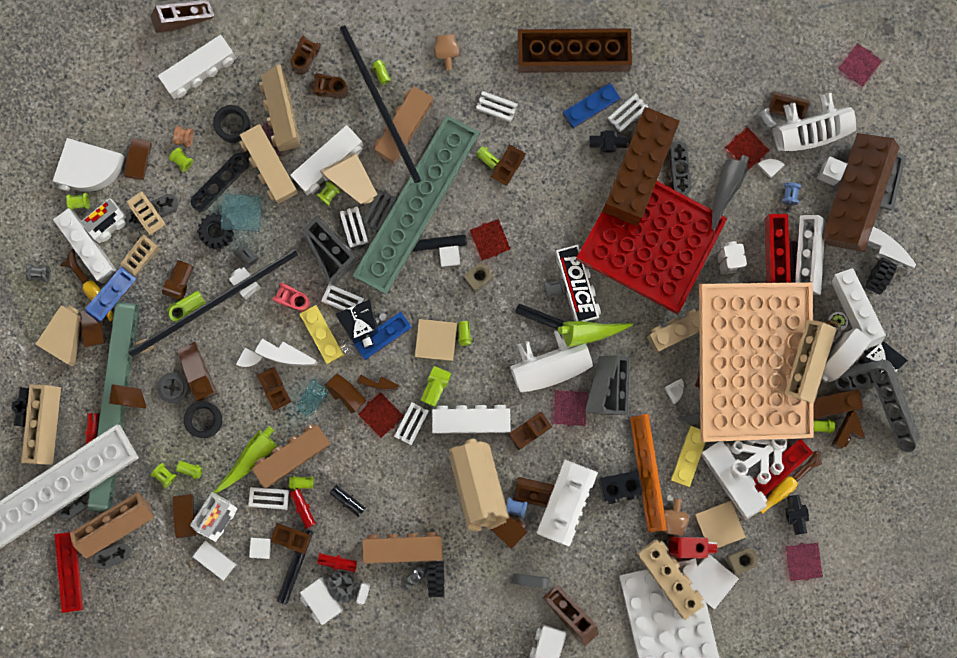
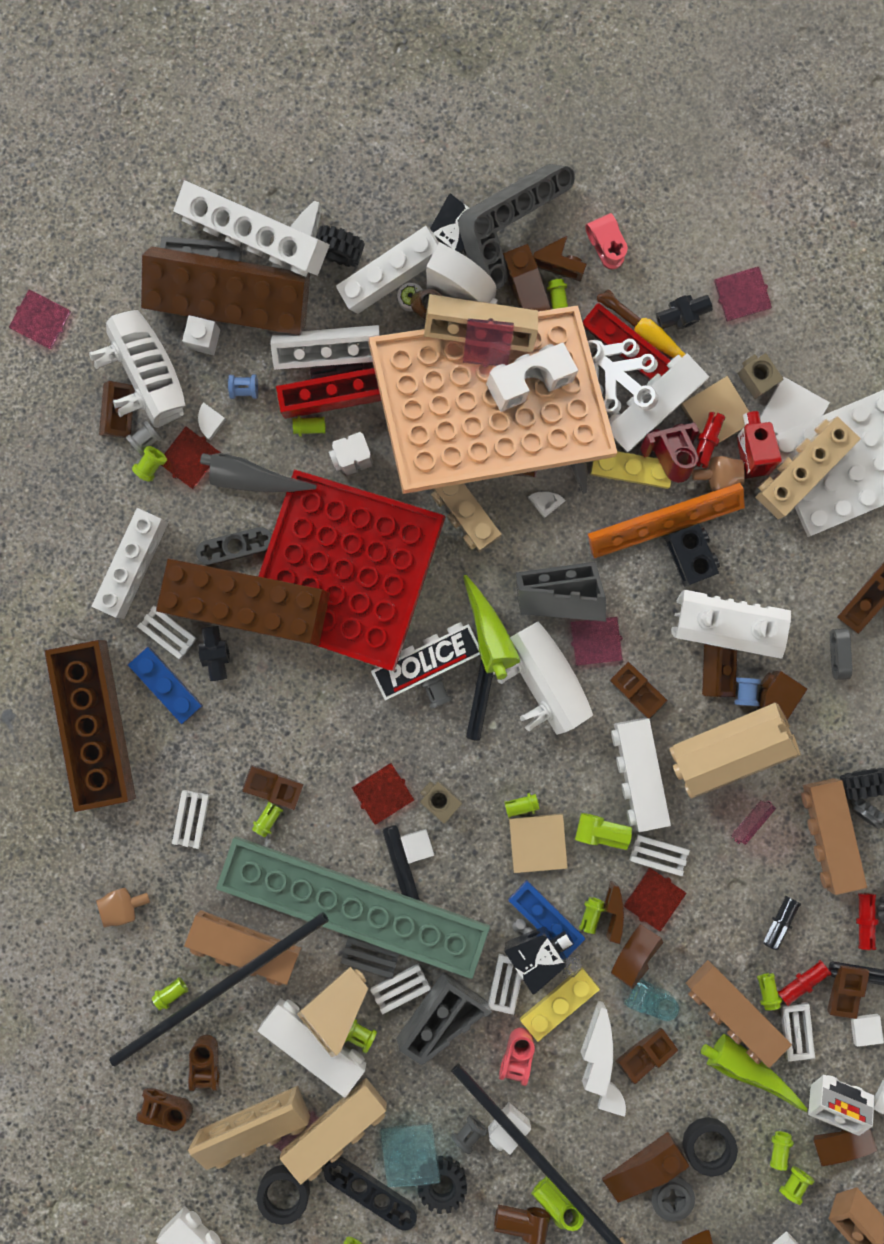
camera: 100 degrees left, 5 degrees up
none -> white brick [91,508,168,619]
none -> lime bush [132,446,167,482]
none -> white brick [173,180,330,277]
none -> lime pin [293,415,326,437]
none -> clear pink piece [463,318,514,367]
none -> white arch [486,343,578,412]
none -> lime pin [579,897,605,934]
none -> coral piece [585,213,628,270]
none -> dark red pin [640,422,699,483]
none -> red pin [696,412,726,468]
none -> clear pink piece [731,800,776,845]

